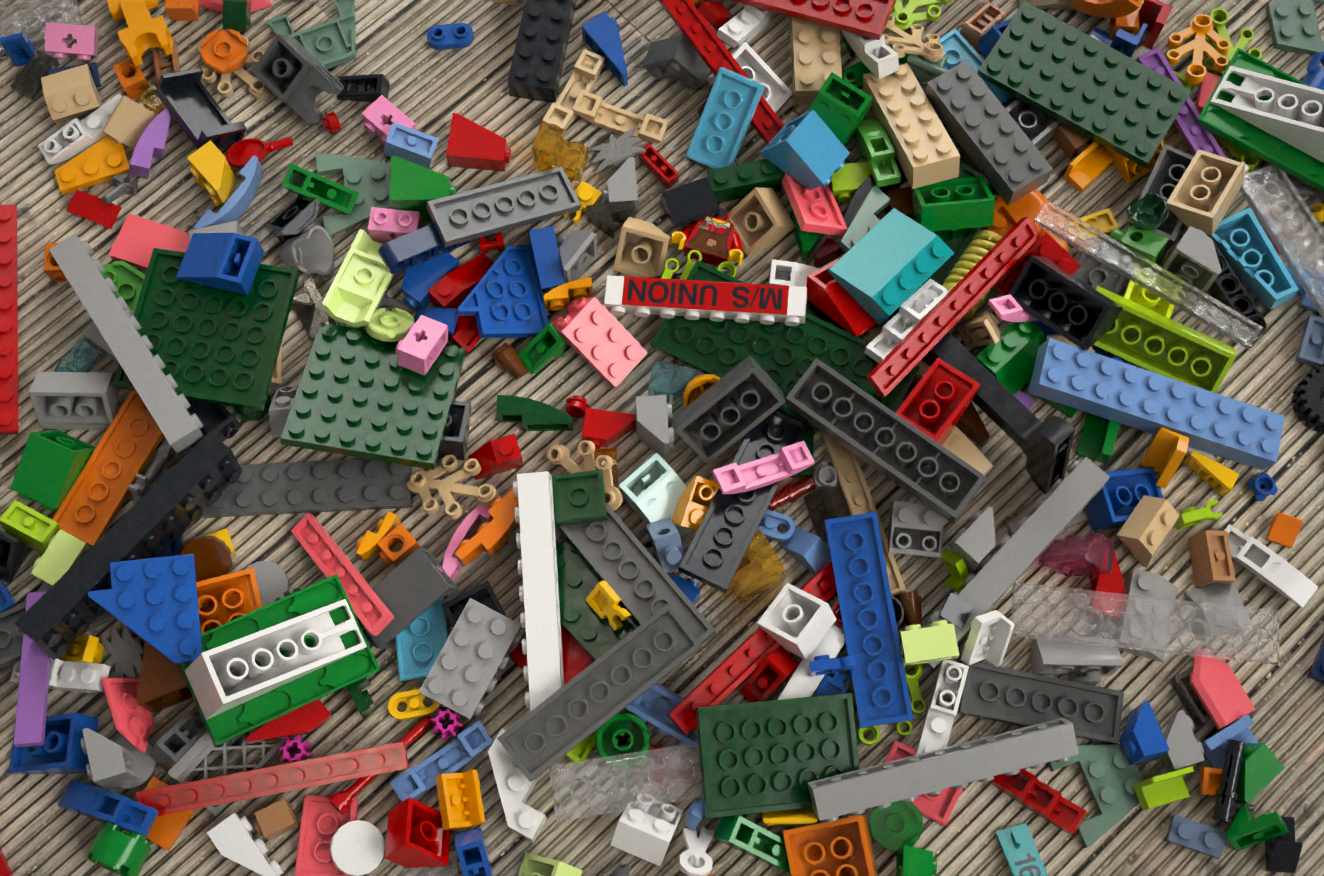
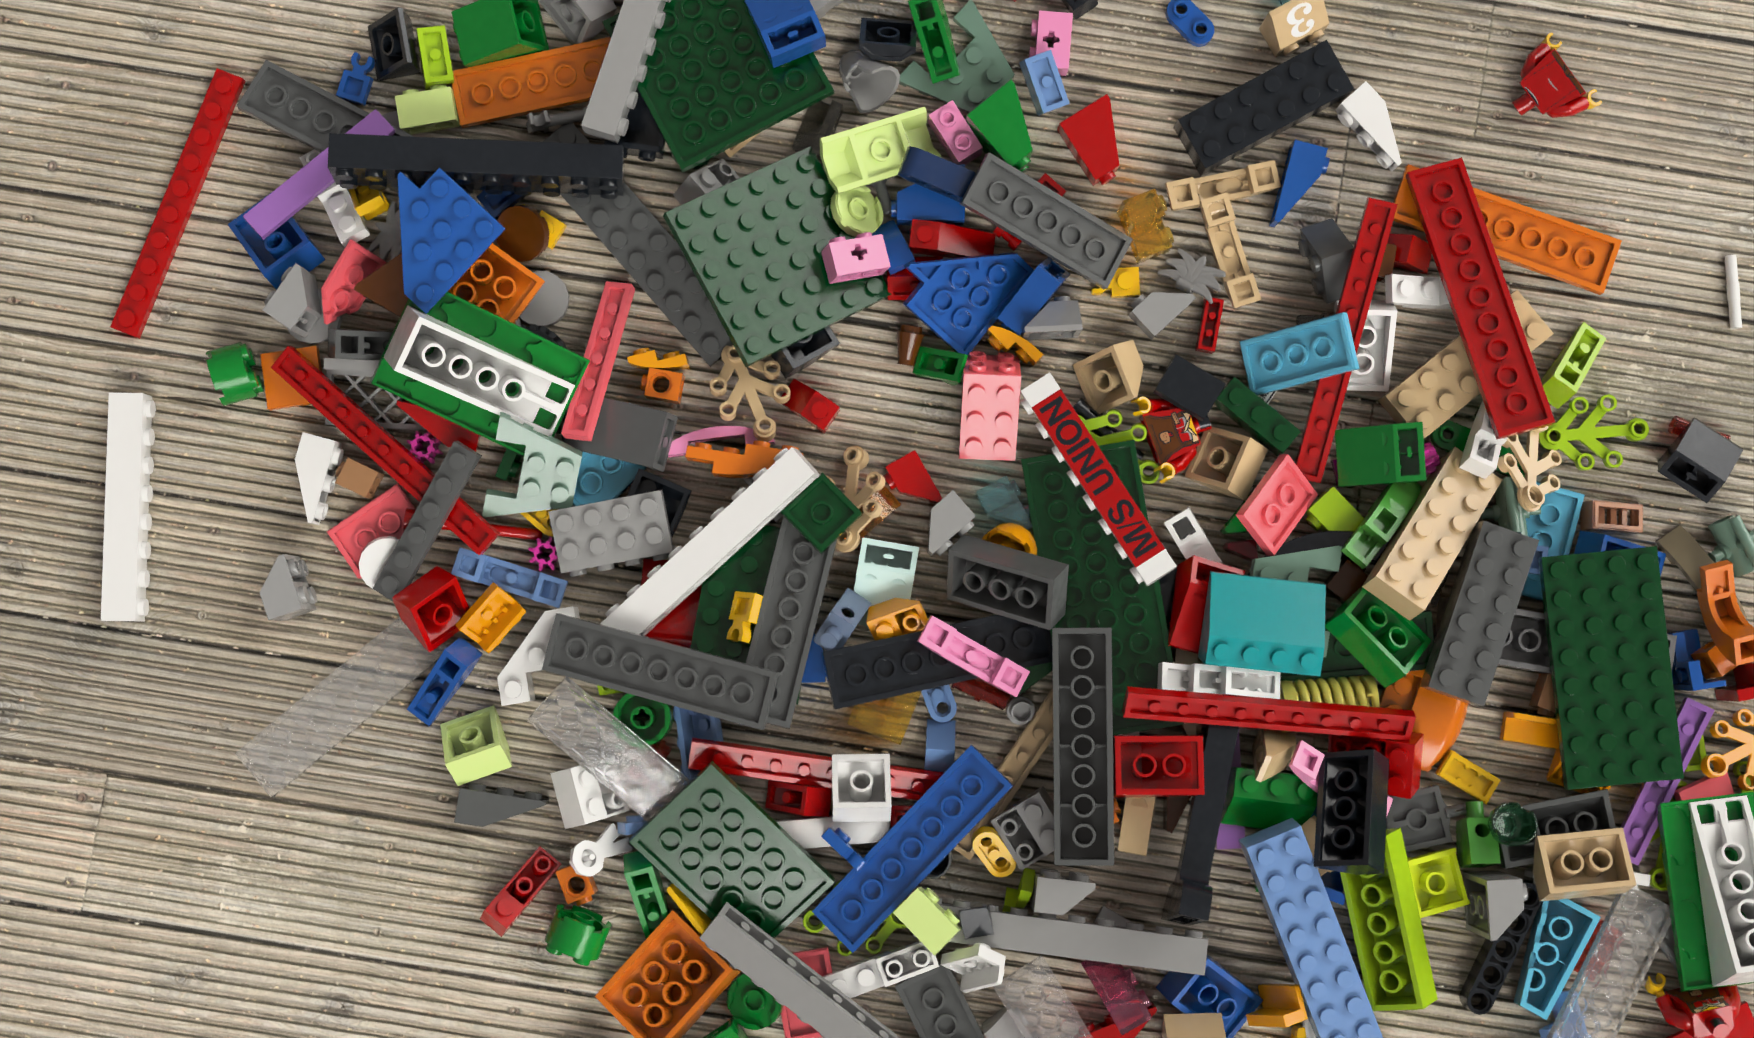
camera: 55 degrees right, 15 degrees up
blue slope [58,780,159,837] -> none
dark green slope [497,395,573,431] -> none
red plate [566,395,590,418] -> none
clear smoke slope [586,200,635,239] -> none
dark azure slope [760,110,850,190] -> none
clear smoke panel [803,486,850,543] -> none
blue plate [813,670,852,697] -> none
reddish brown cone [897,590,923,627] -> none
clear plate [1034,200,1263,350] -> none
green panel [1077,413,1120,463] -> none
none -> dark grey plate [373,441,482,601]
none -> wing [482,412,582,517]
none -> yellow plate [971,826,1016,877]

